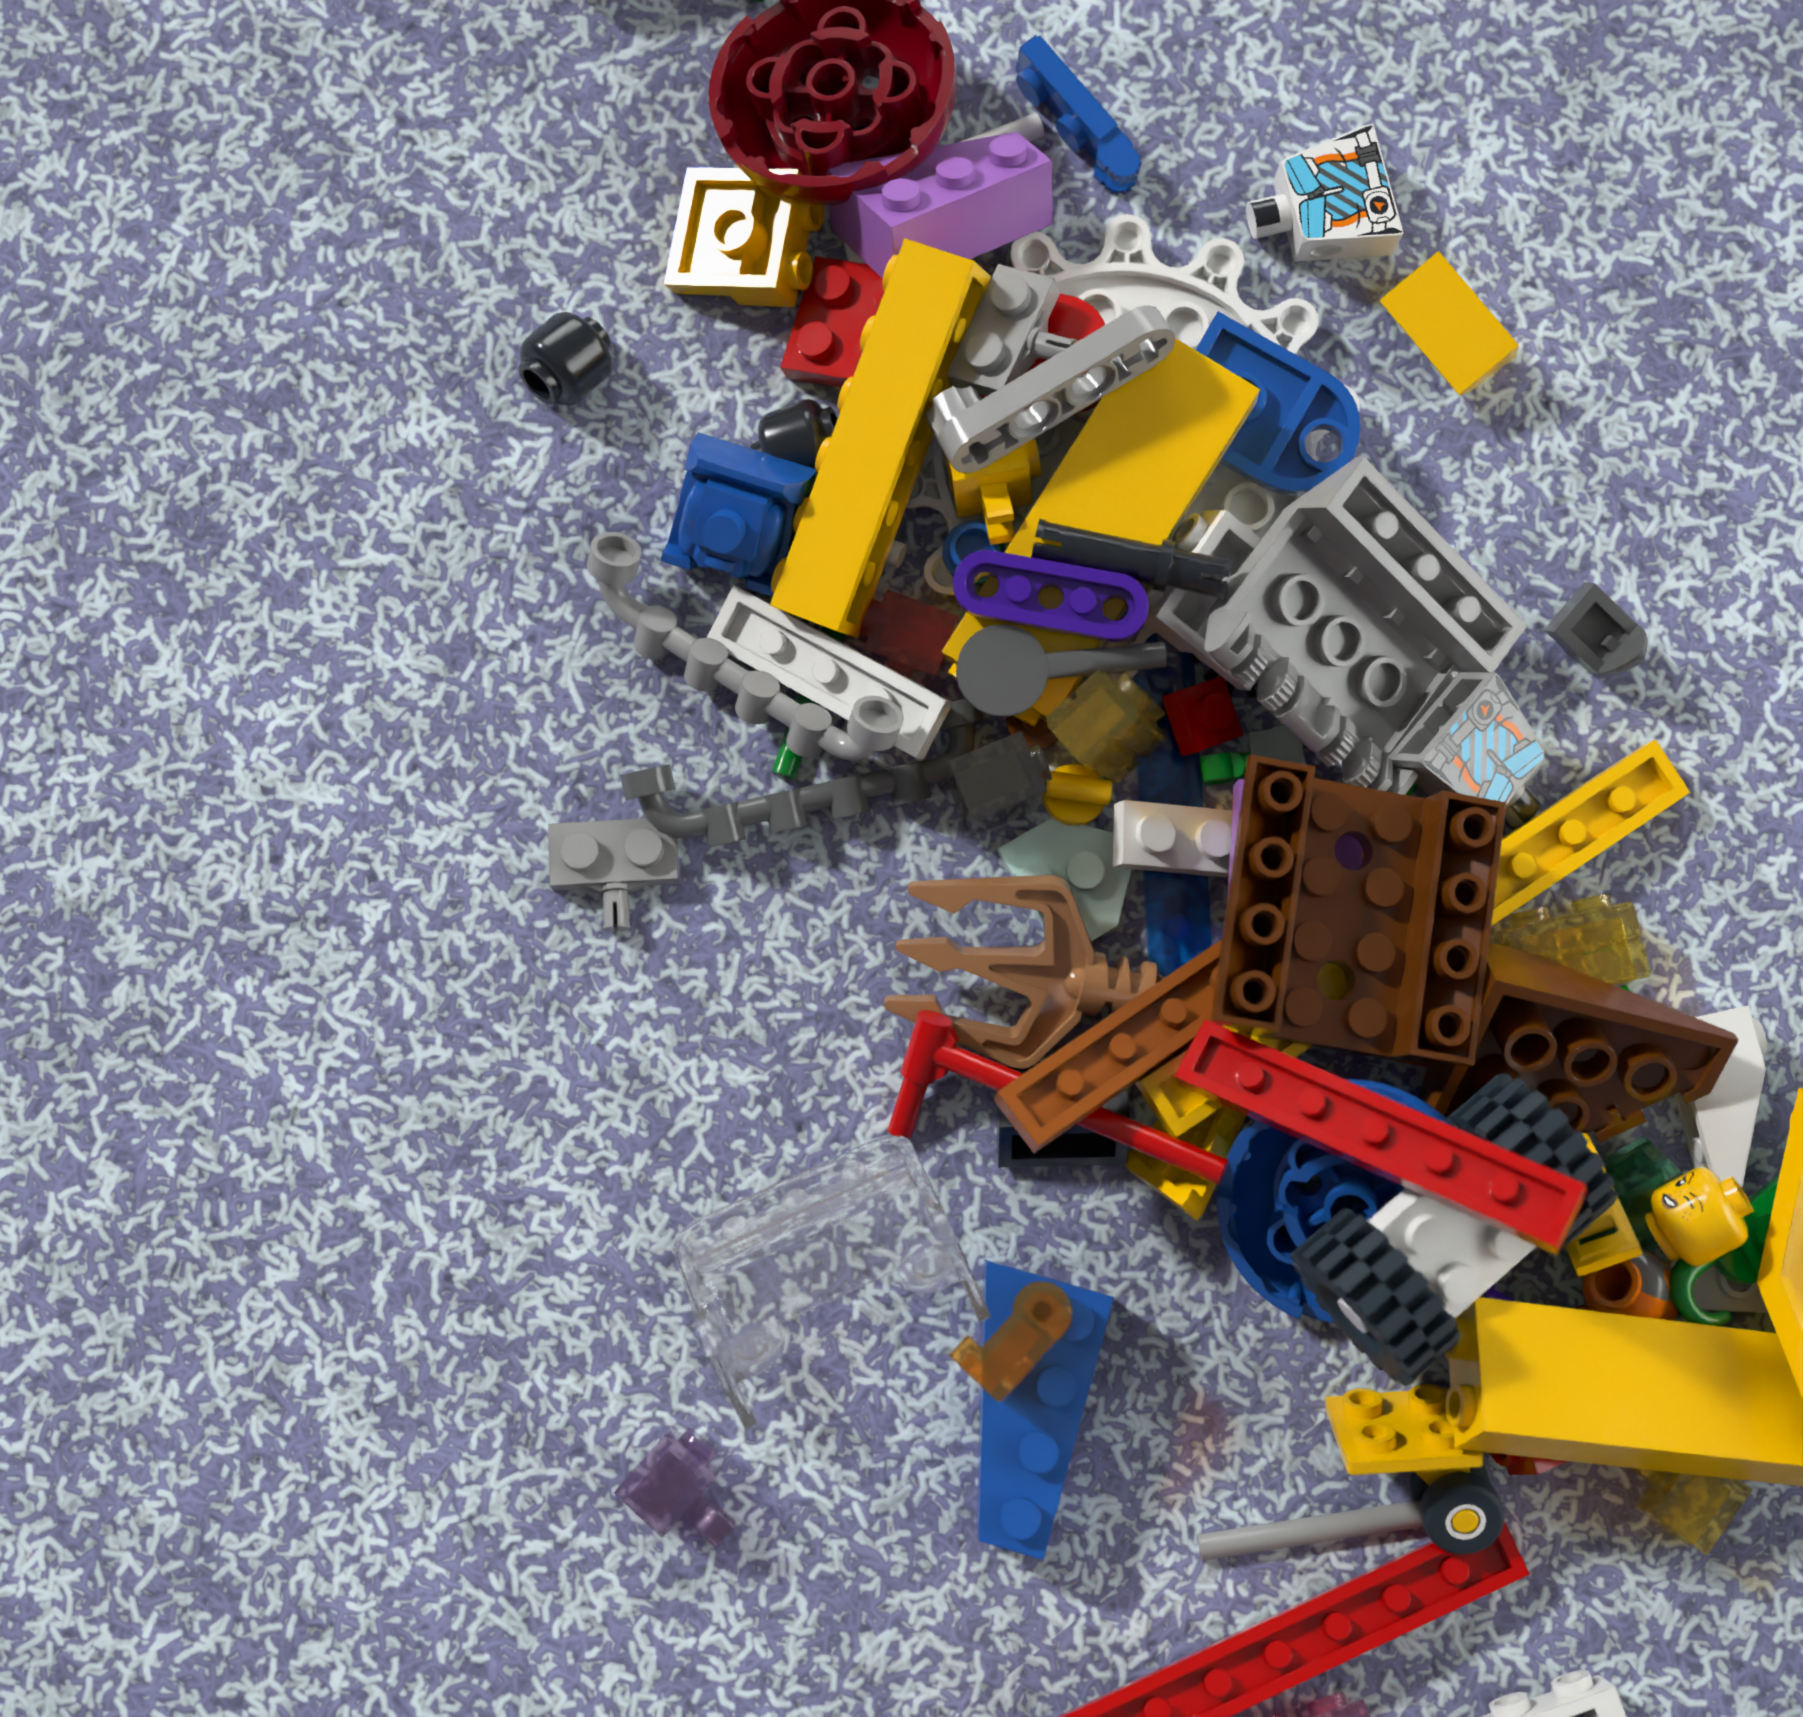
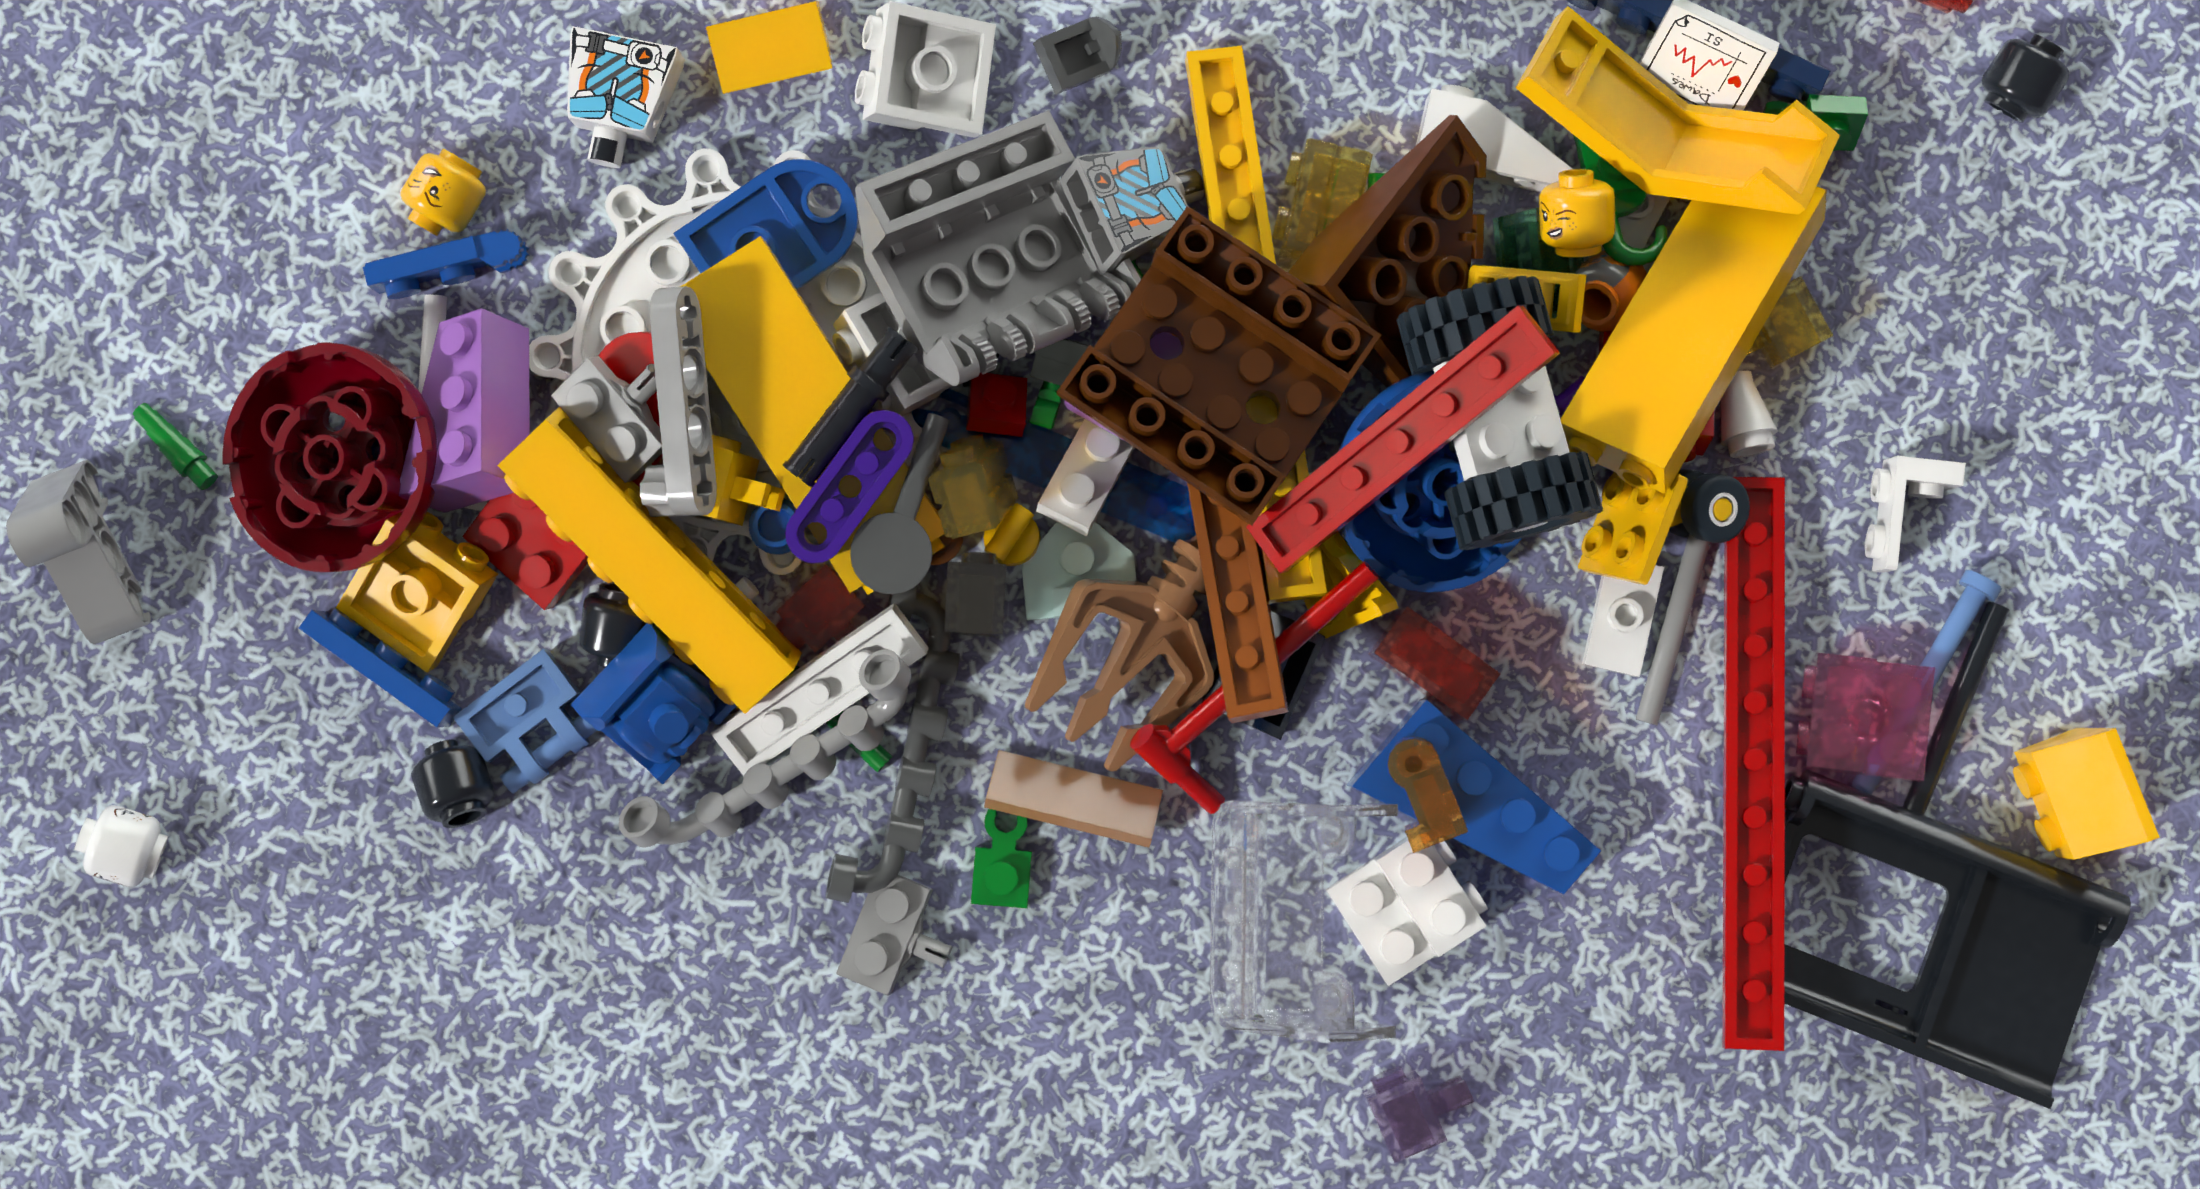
camera: 60 degrees left, 5 degrees up
none -> white head [75,805,168,887]
none -> blue plate [299,608,462,727]
none -> yellow head [400,148,486,236]
none -> medium blue plate [453,649,597,794]
none -> white plate [855,1,996,138]
none -> green plate [971,809,1032,908]
none -> medium nougat tile [984,750,1163,848]
none -> white plate [1325,828,1488,986]
none -> clear red brick [1368,606,1501,720]
none -> white plate [1582,565,1664,677]
none -> white cone [1721,371,1778,458]

